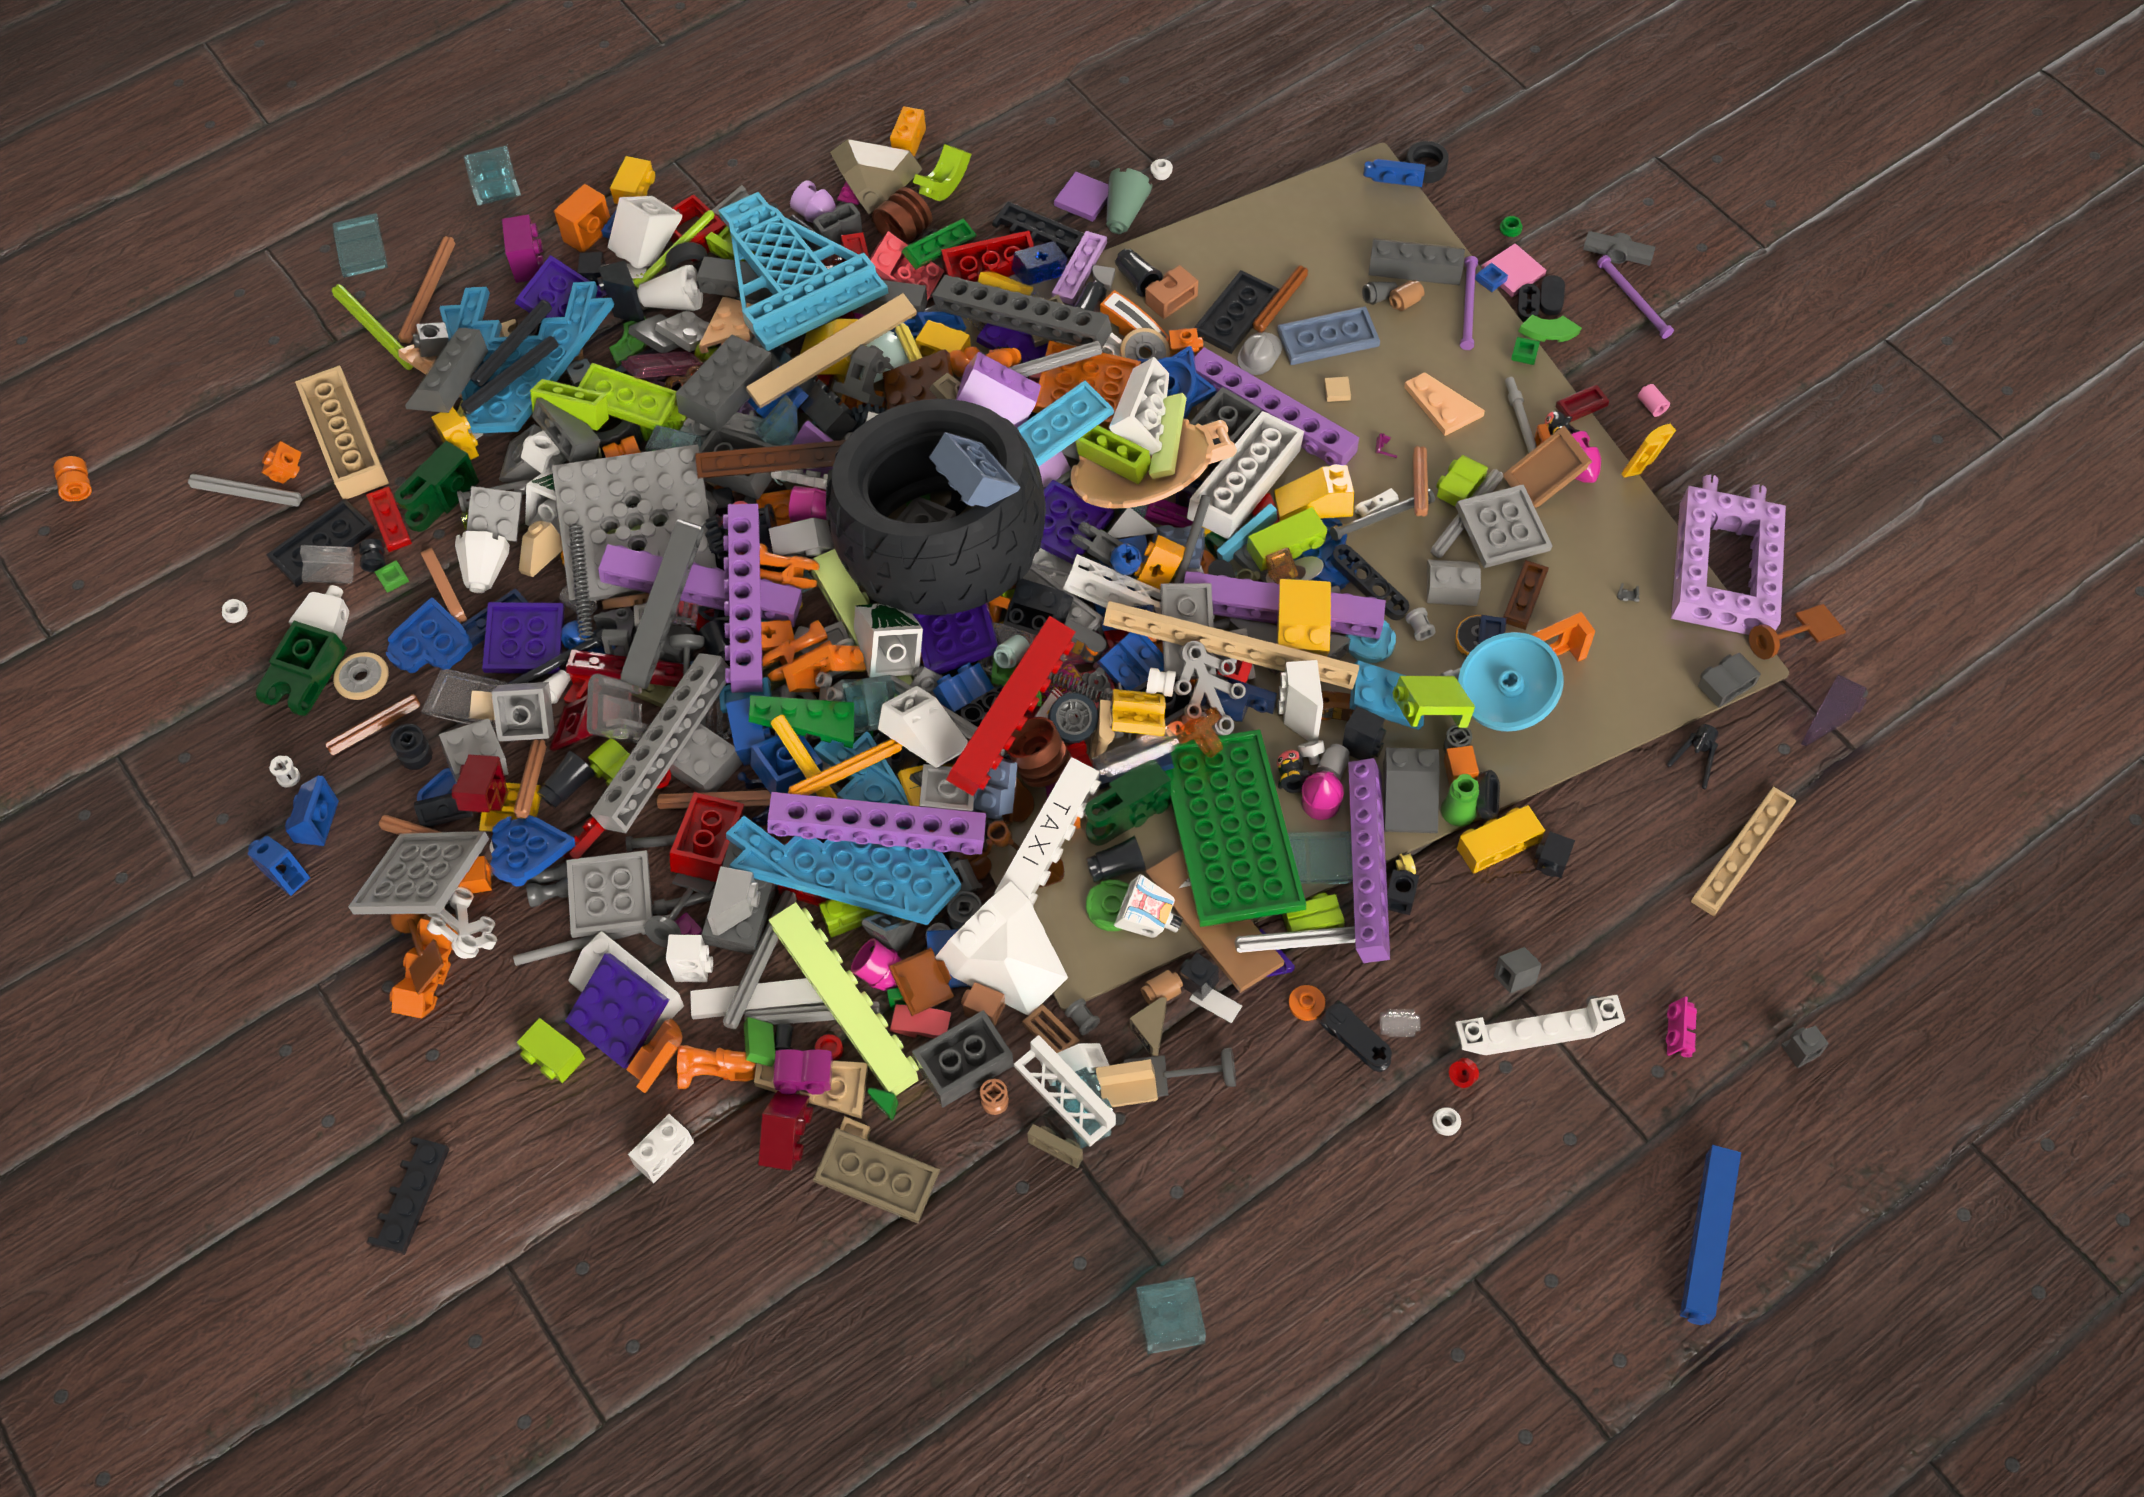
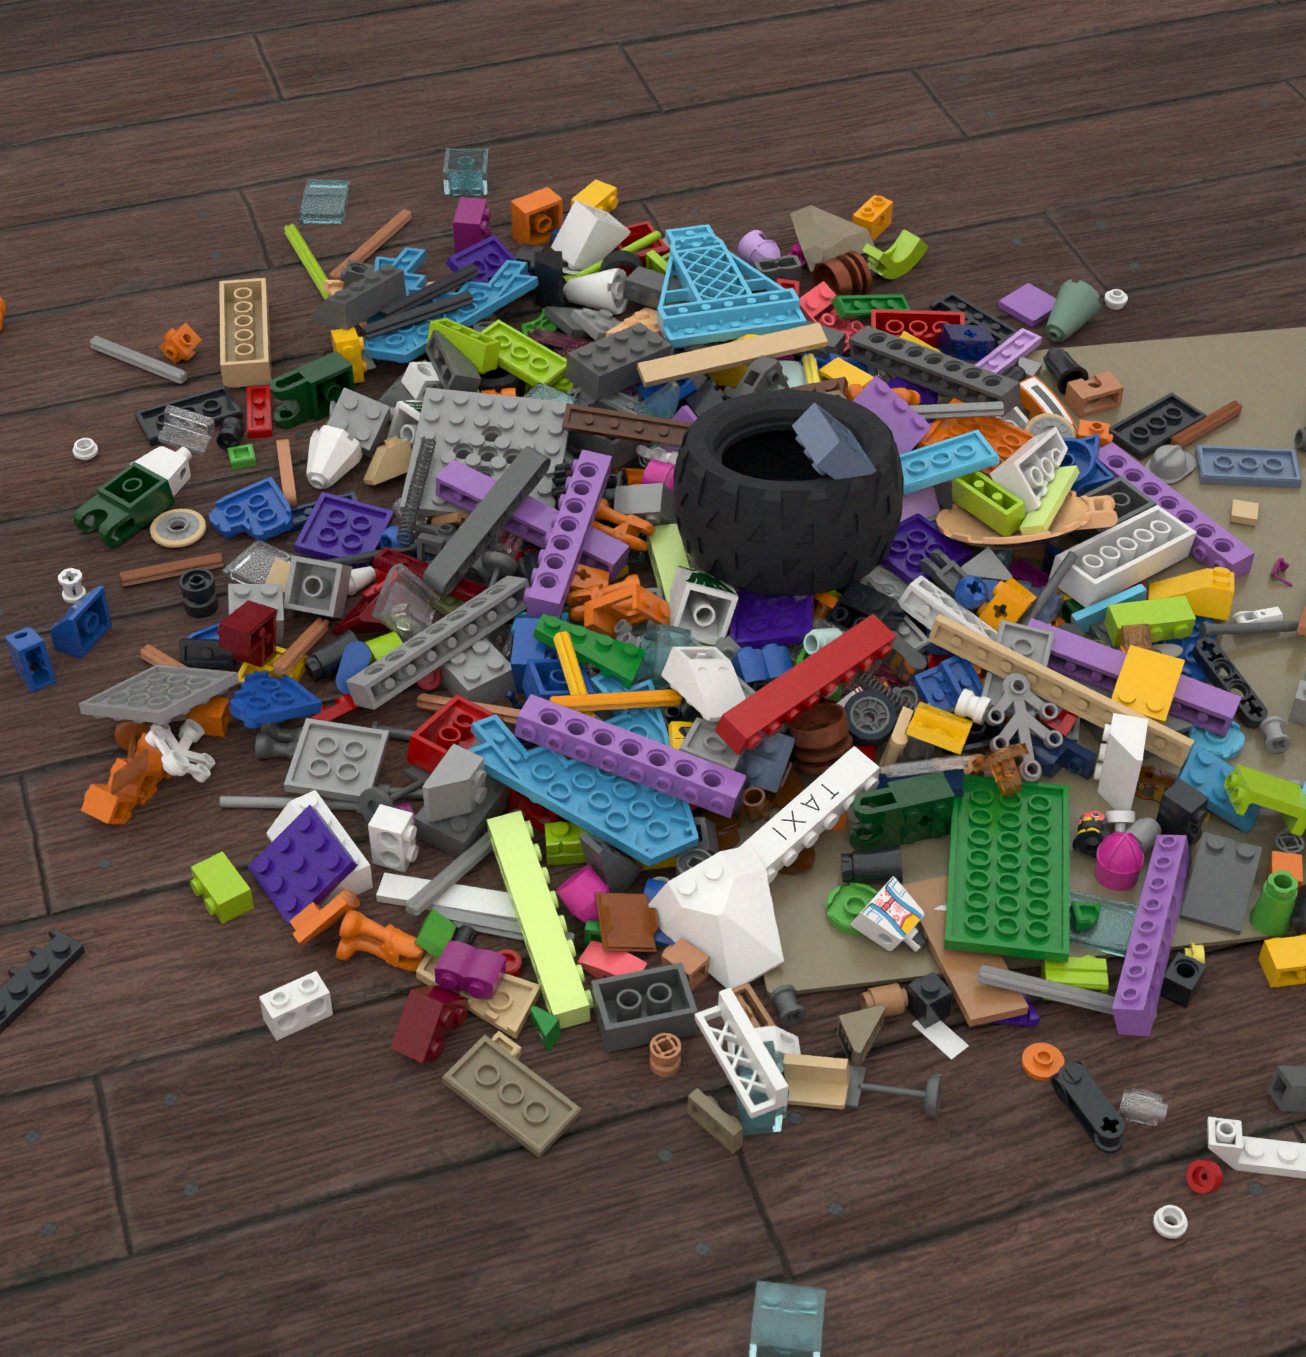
camera: 15 degrees right, 15 degrees down
none -> blue tile [335,641,371,695]
none -> green tile [1069,902,1101,930]

